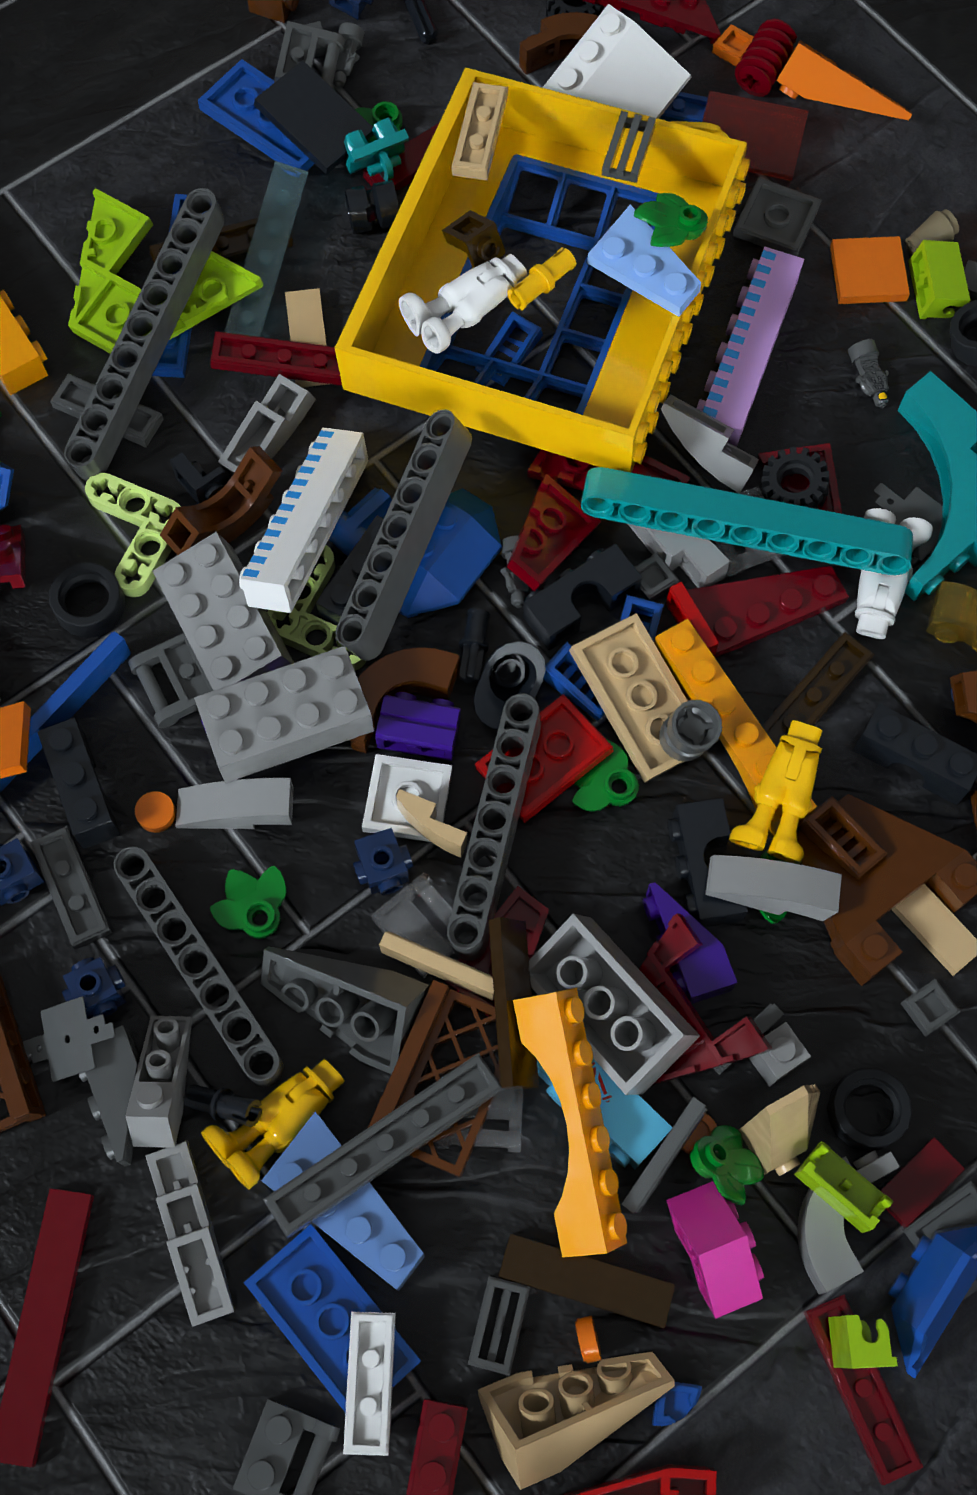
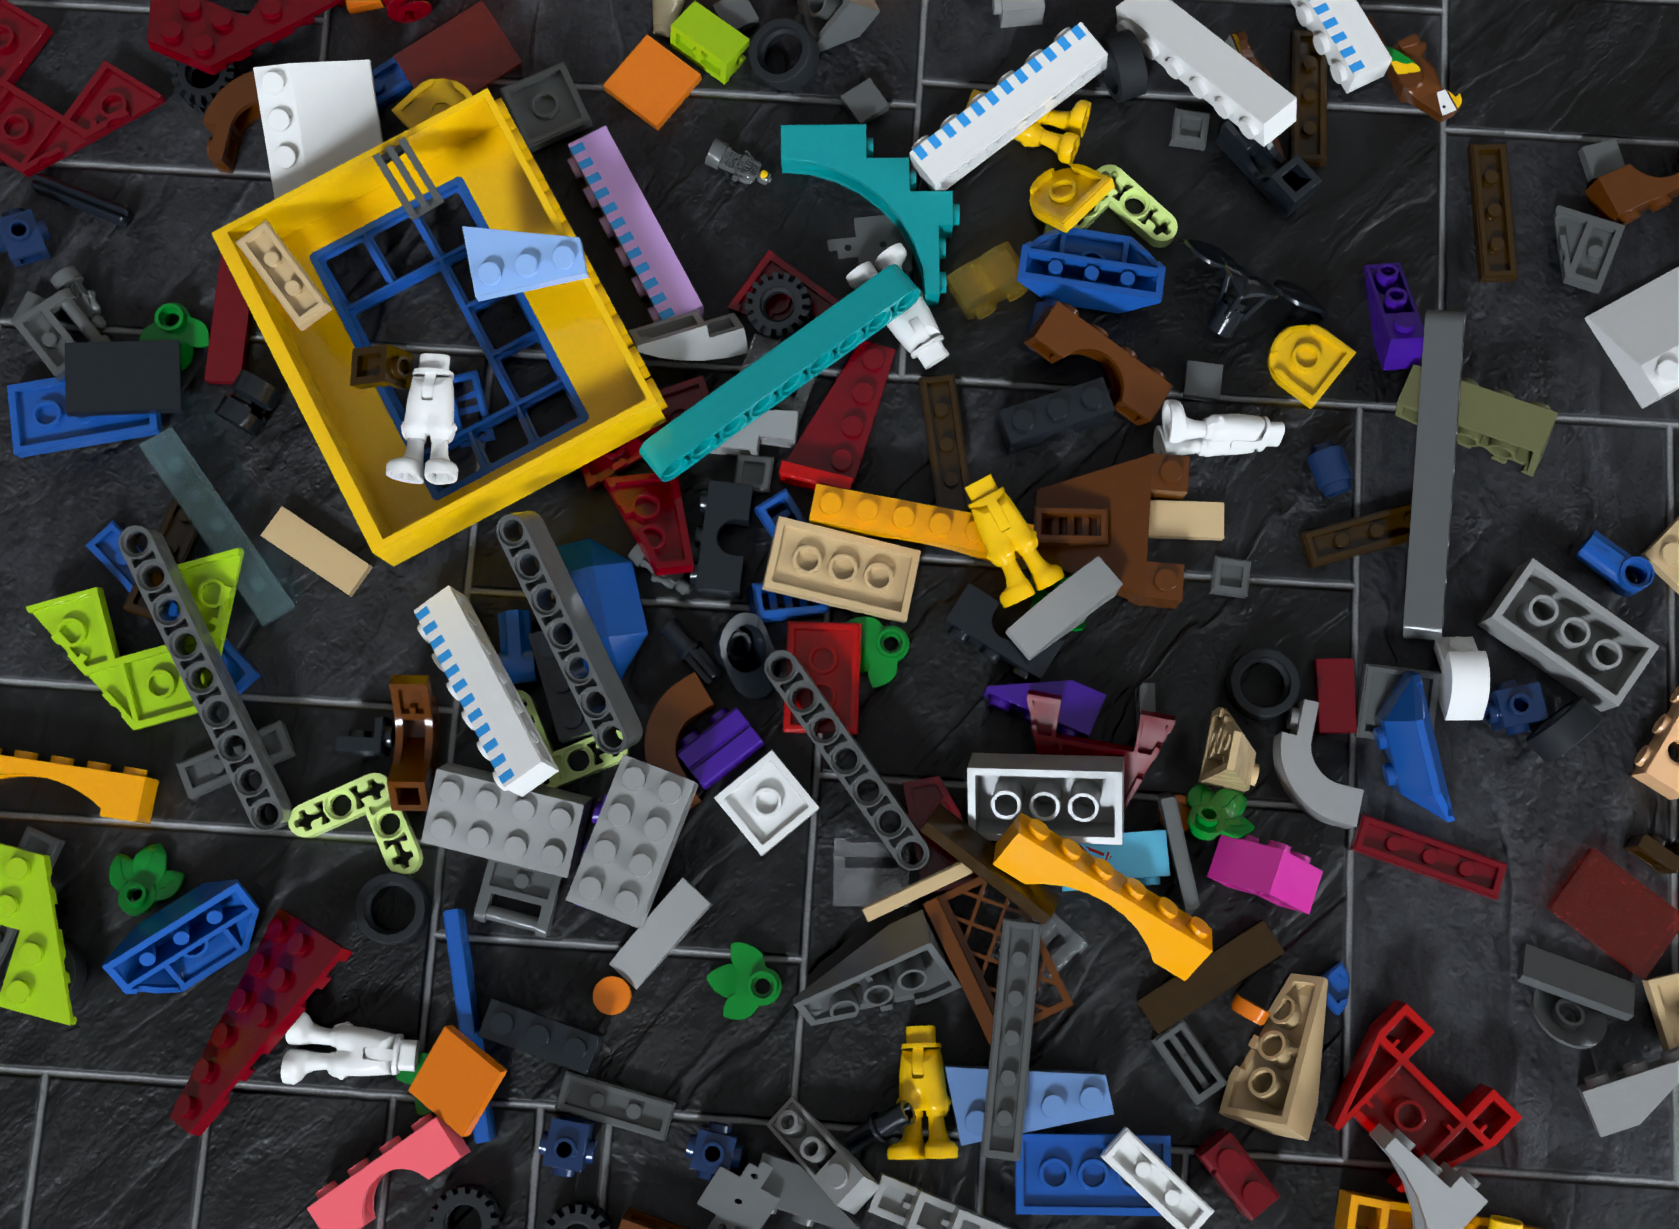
camera: 45 degrees left, 10 degrees up
dark grey beam [114,847,284,1087] -> none
dark red tile [210,331,342,386] -> none
light grey slope [218,374,316,472] -> none
teal hips [344,117,409,181] -> none
dark blue brick [353,827,413,895] -> none
tan slope [396,789,467,858] -> none
yellow pin [507,247,576,310] -> none
green plate [634,193,708,247] -> none
dark grey wheel [659,700,722,761] -> none
light grey brick [749,1022,811,1087] -> none
lime hinge [794,1141,893,1233] -> none
lime hinge [828,1315,898,1369] -> none

